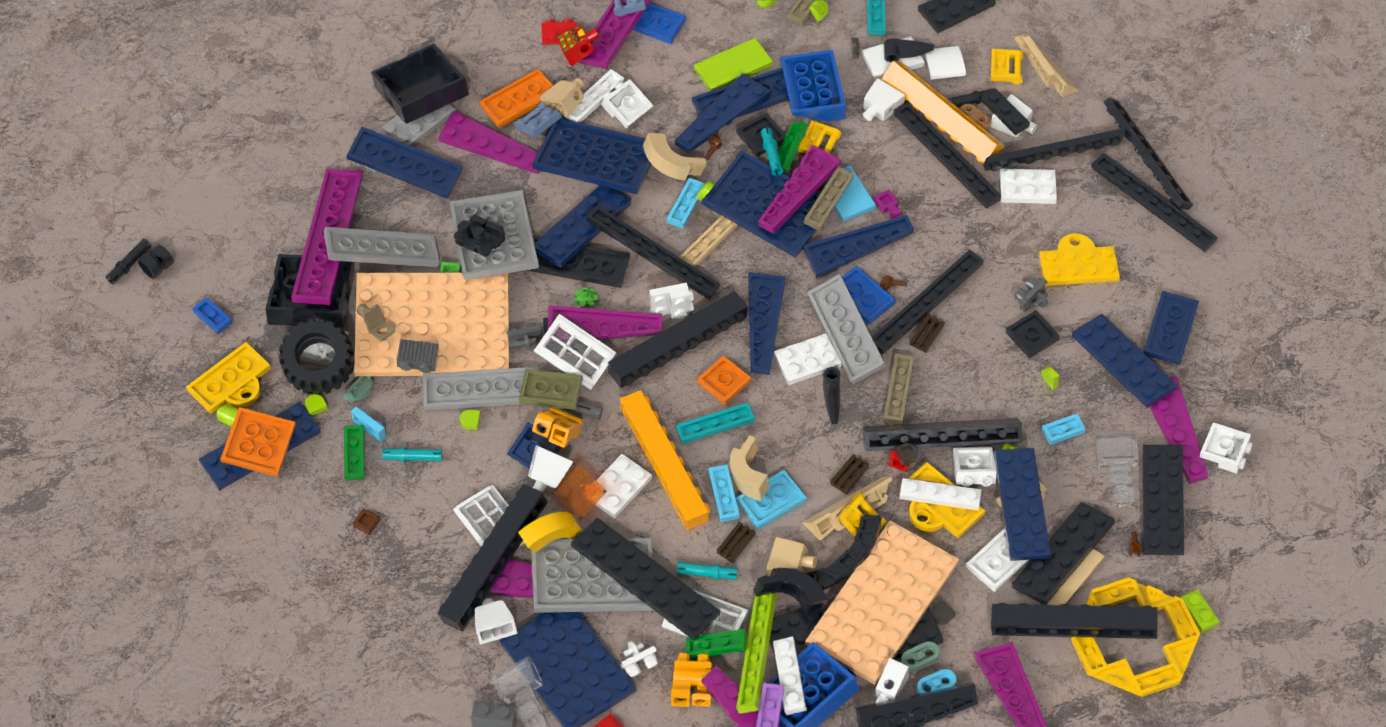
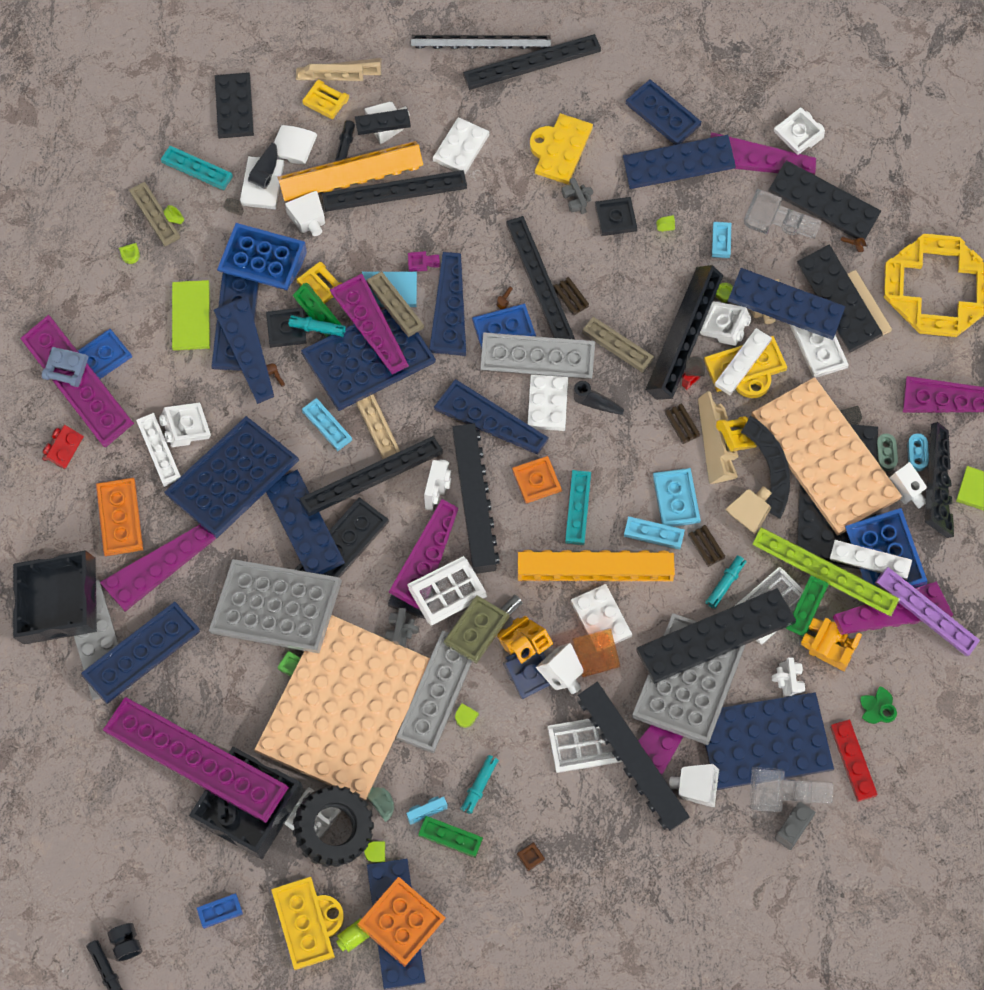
camera: 65 degrees left, 10 degrees up
light grey plate [324,227,440,267] -> none
dark tan bracket [356,303,396,342] -> none
dark grey brick [397,339,439,373] -> none
black hips [453,214,505,257] -> none
sand blue plate [514,102,562,138] -> none
yellow arch [518,512,581,552] -> none
tan torso [540,78,584,116] -> none
red torso [556,26,600,66] -> none
bright green plant [574,287,599,308] -> none
tan arch [643,133,706,180] -> none
lime tile [696,180,715,201] -> none
tan arch [730,435,770,501] -> none
black arch [753,567,828,615] -> none
medium nougat plate [960,104,991,131] -> none
black plate [983,128,1125,171] -> none
black brick [991,603,1158,639] -> none
lime plate [1180,589,1220,633] -> none

